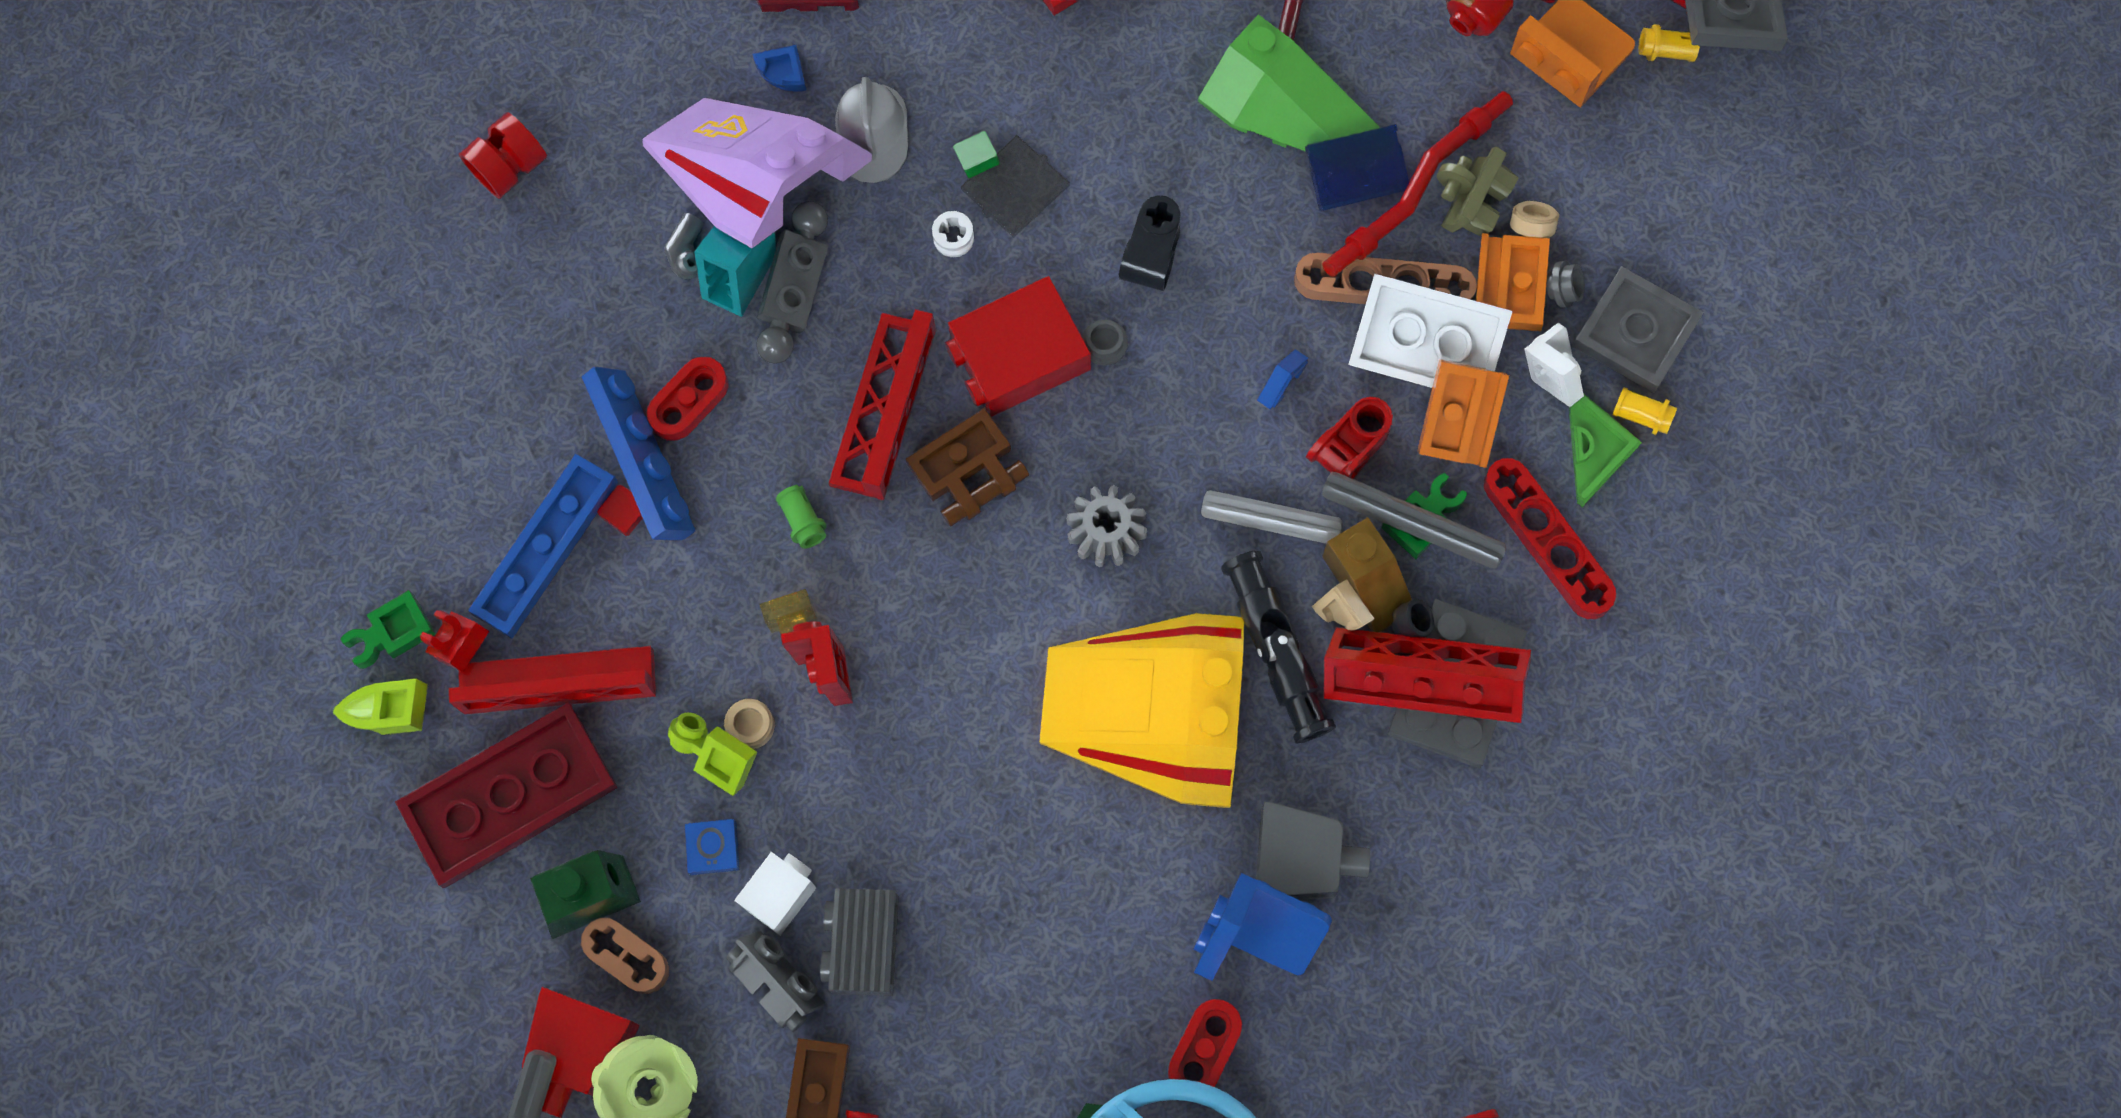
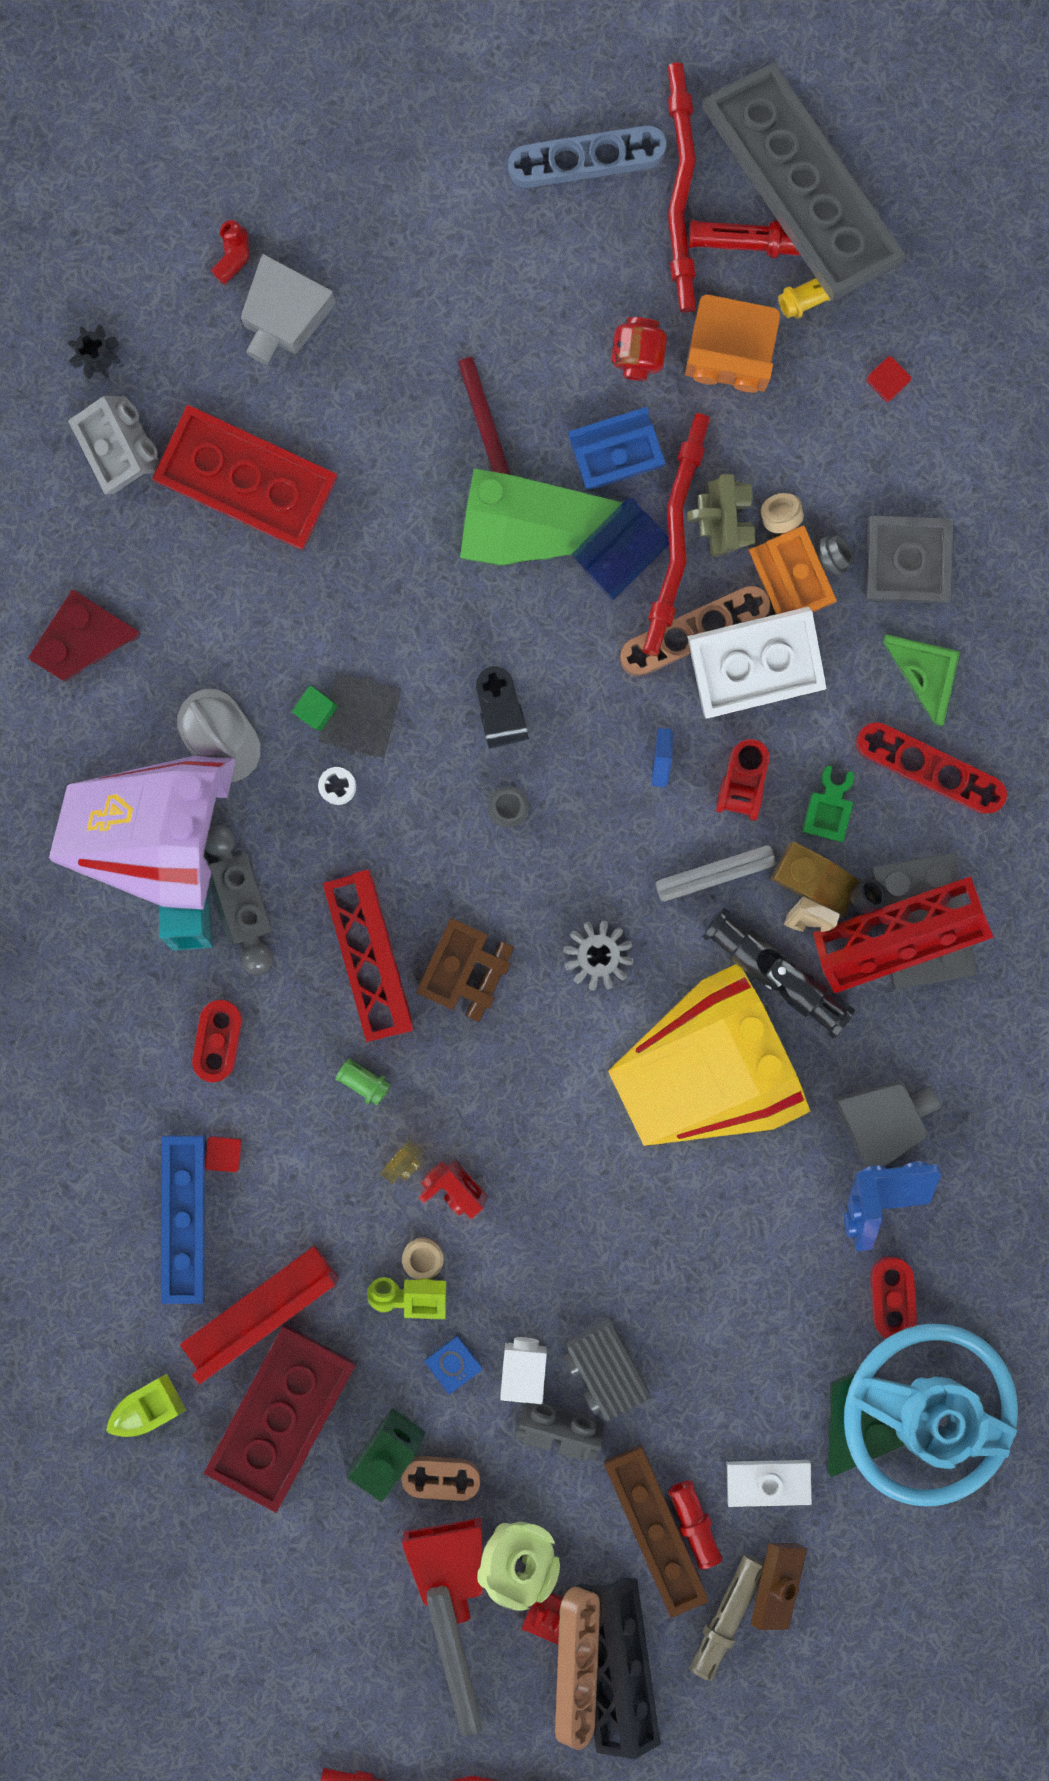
camera: 40 degrees left, 15 degrees up
green plate [340,590,436,669] -> none
red tile [420,610,490,672] -> none
blue plate [581,367,696,540] -> none
flat silver arm [665,213,704,279] -> none
blue tile [753,45,806,92] -> none
red brick [945,276,1091,417] -> none
dark grey axle [1322,472,1506,569] -> none
orange plate [1417,359,1509,468] -> none
white bracket [1525,323,1584,407] -> none
yellow pin [1612,387,1677,435] -> none
none -> blue plate [568,407,665,492]
none -> red piece [866,356,911,403]

